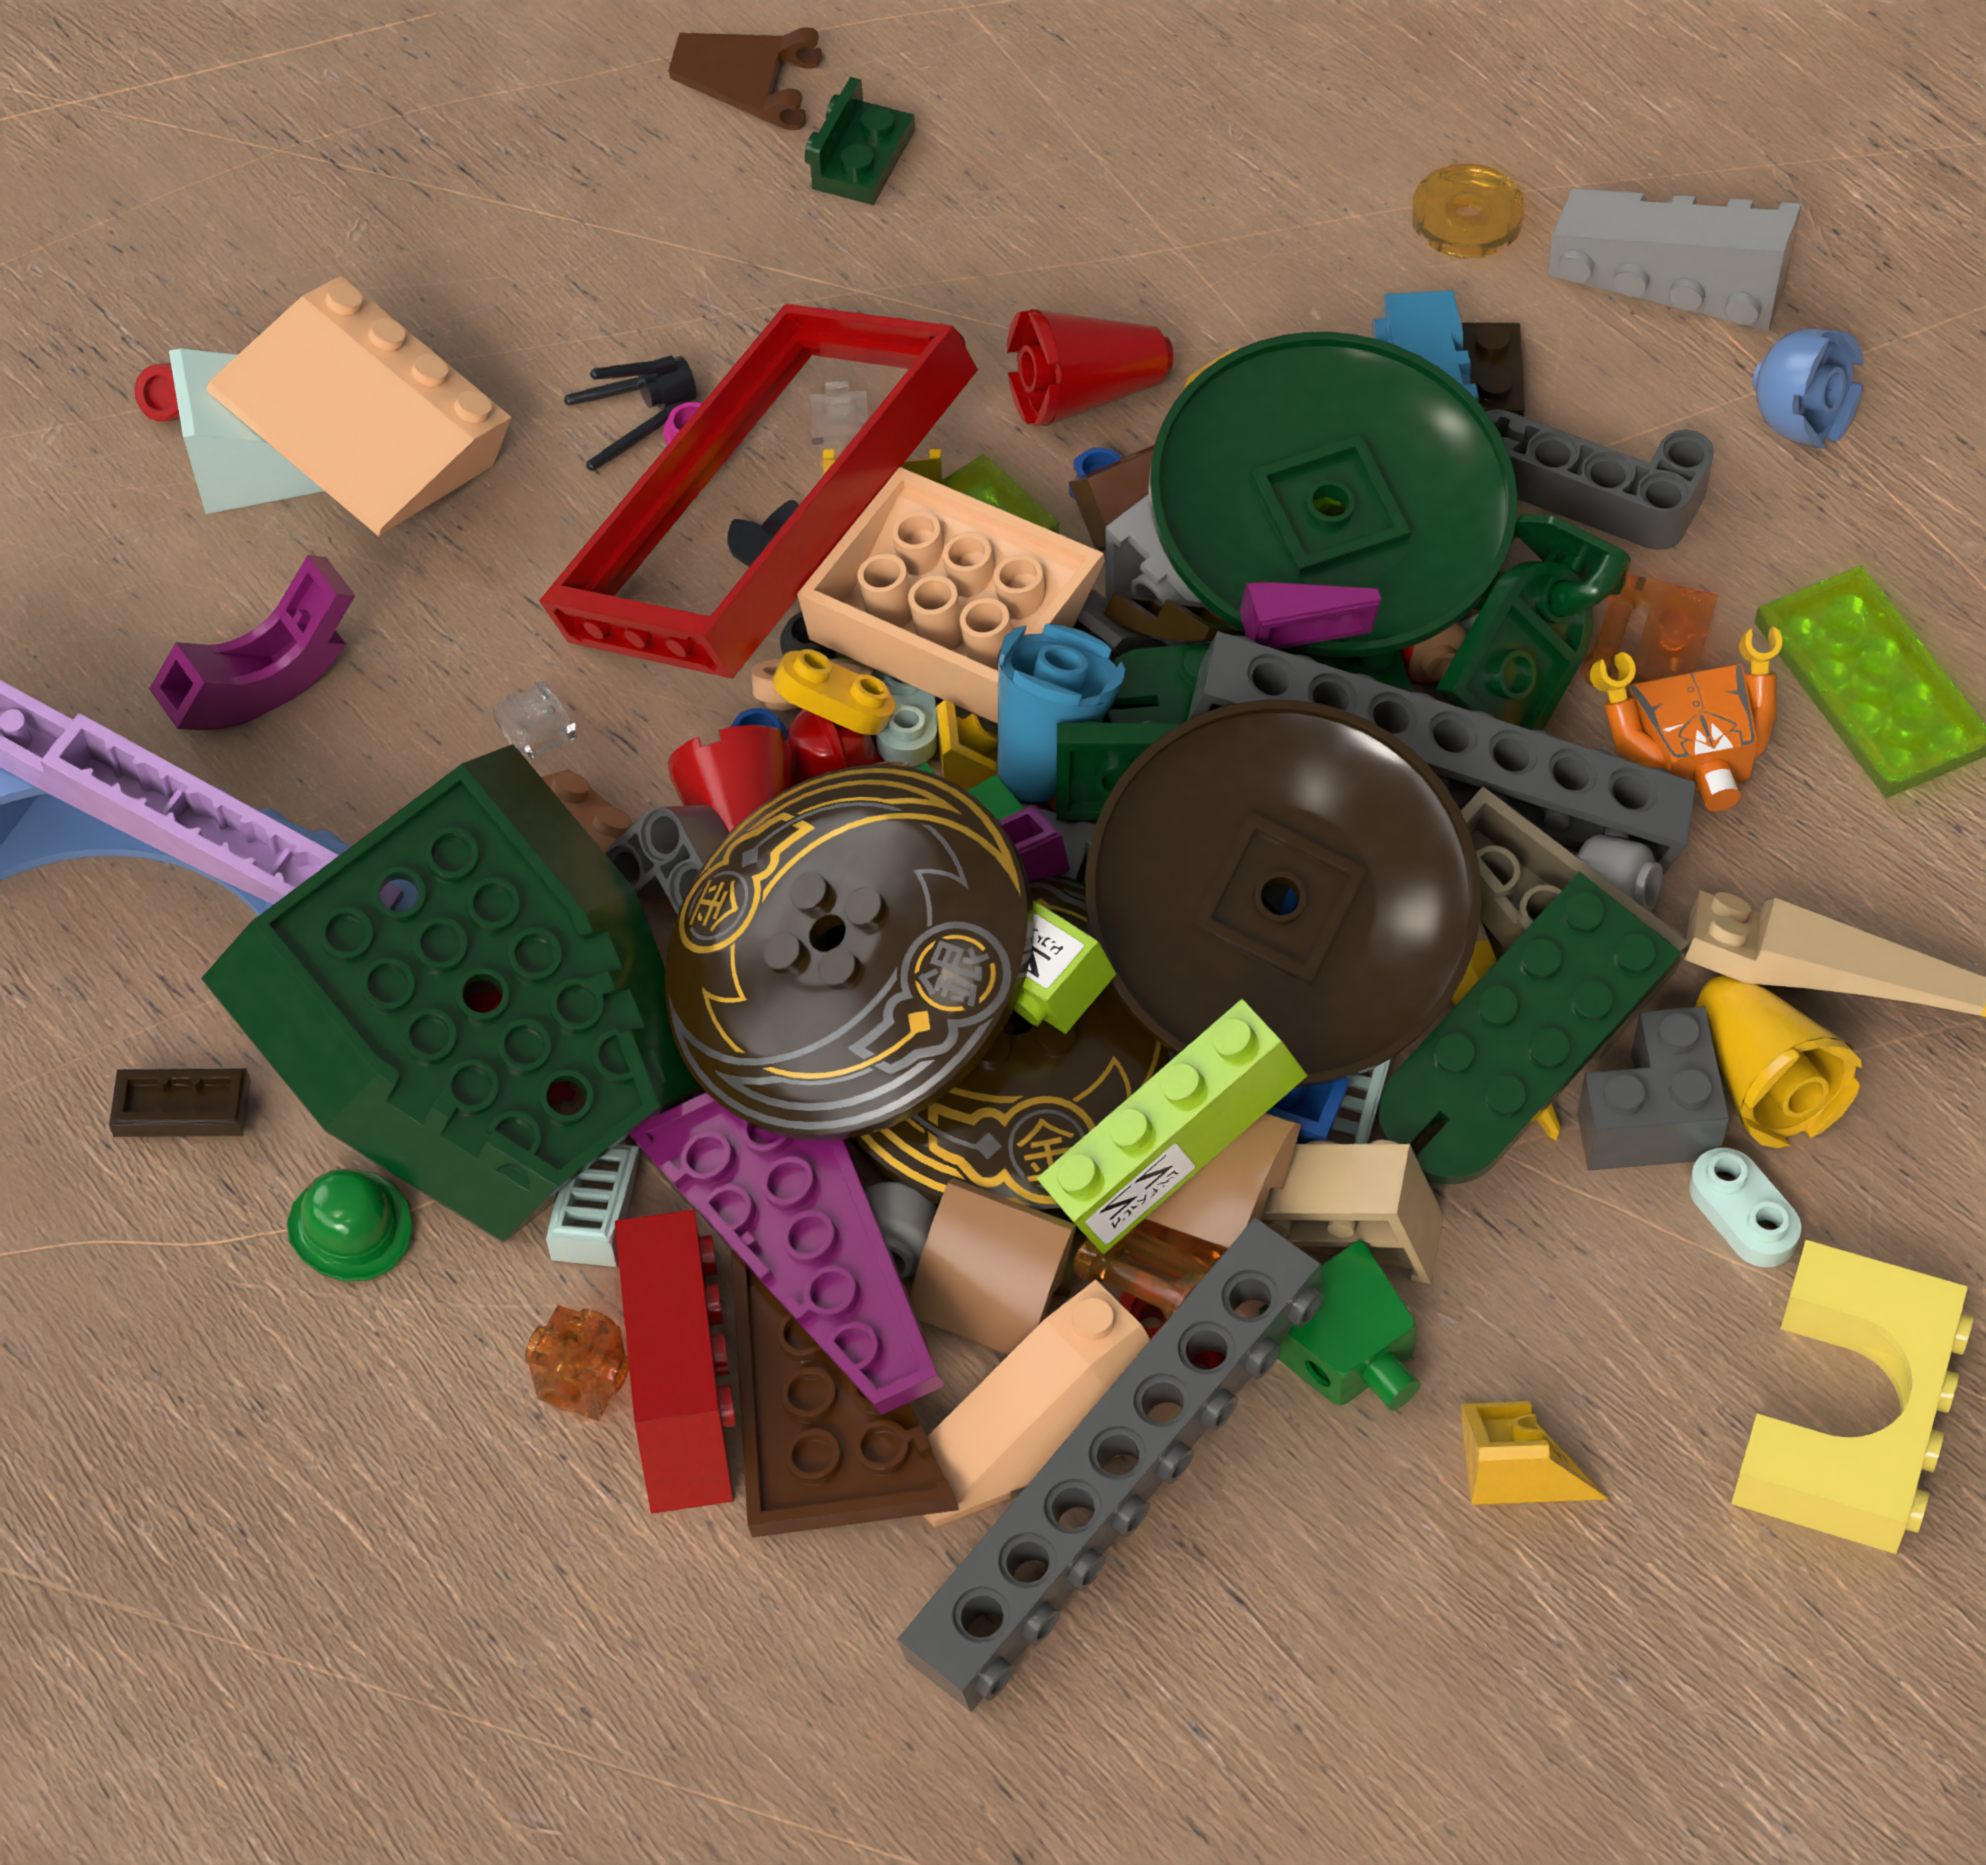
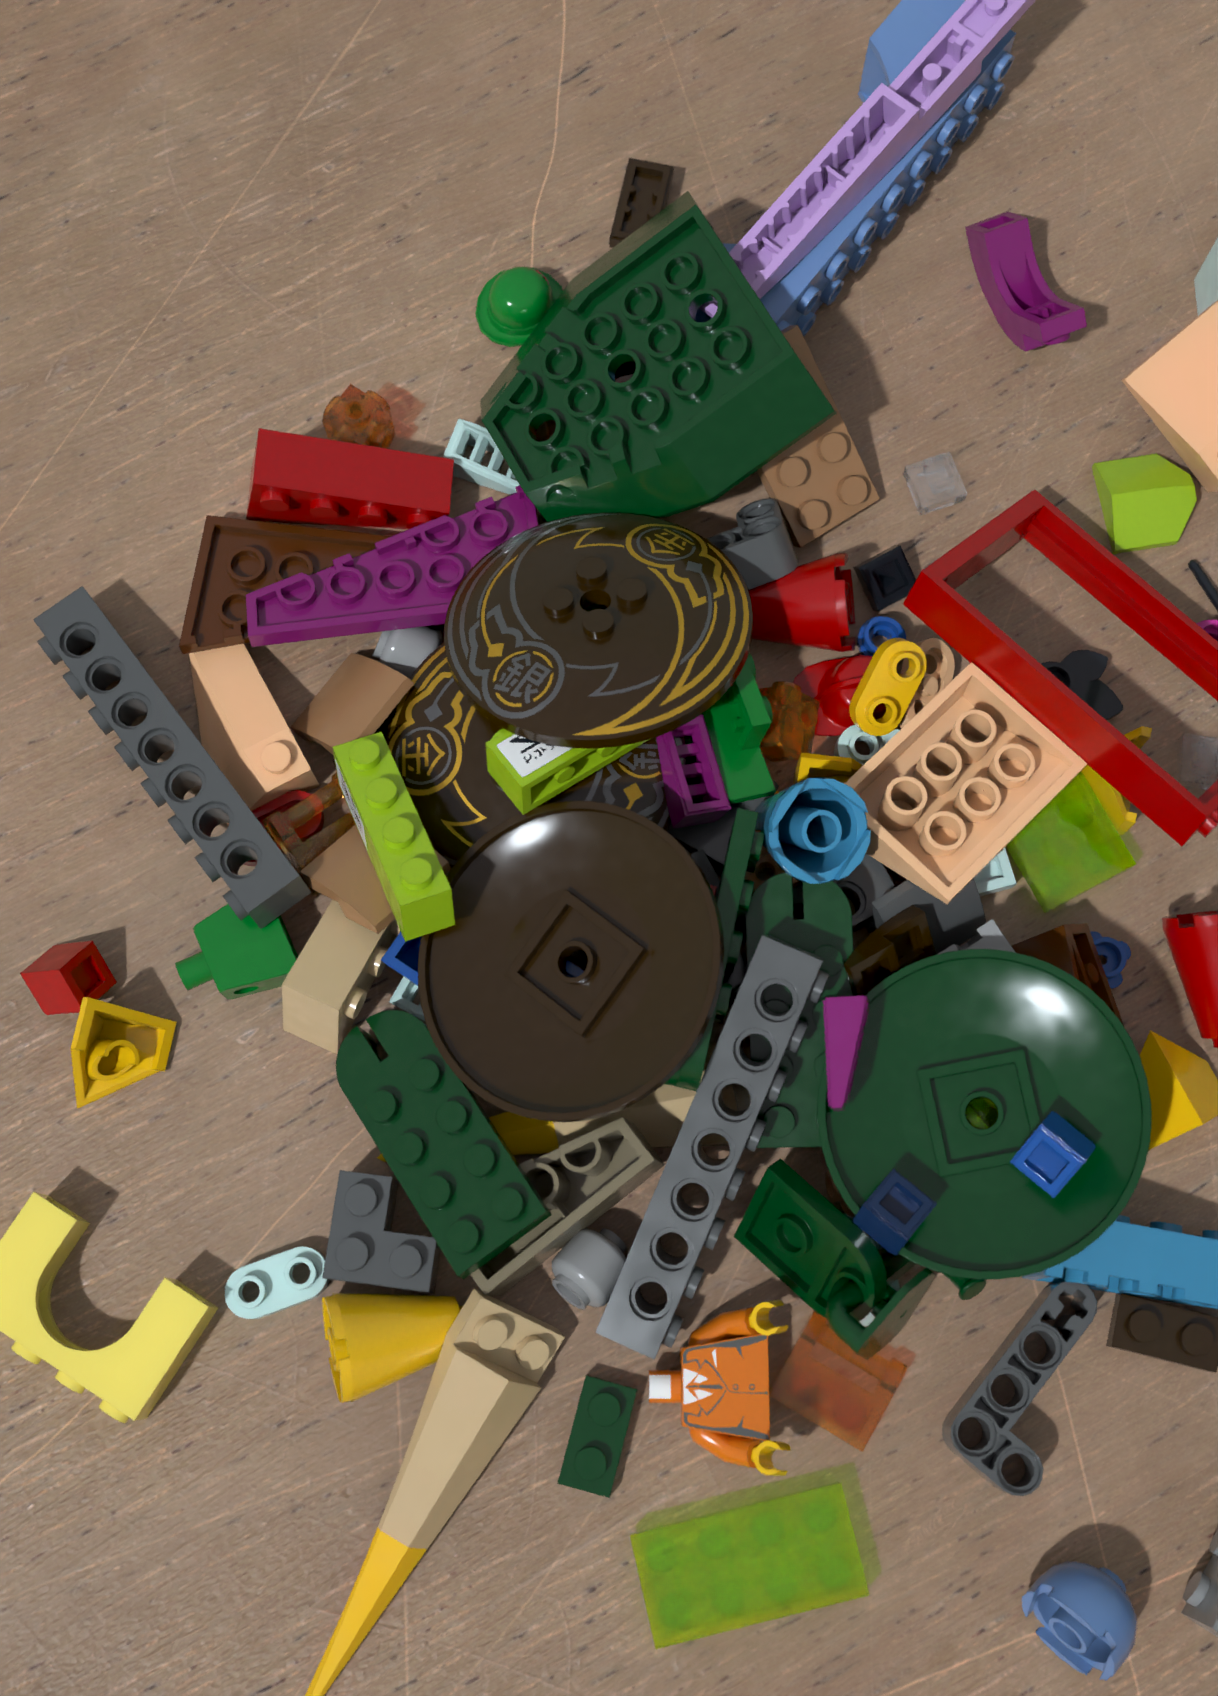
camera: 100 degrees right, 20 degrees up
none -> red panel [20,940,117,1015]
none -> dark green plate [558,1375,637,1498]
none -> black tile [853,545,916,611]
none -> dark blue slope [853,1168,937,1255]
none -> blue slope [1010,1111,1096,1198]
none -> lime slope [1092,453,1197,554]

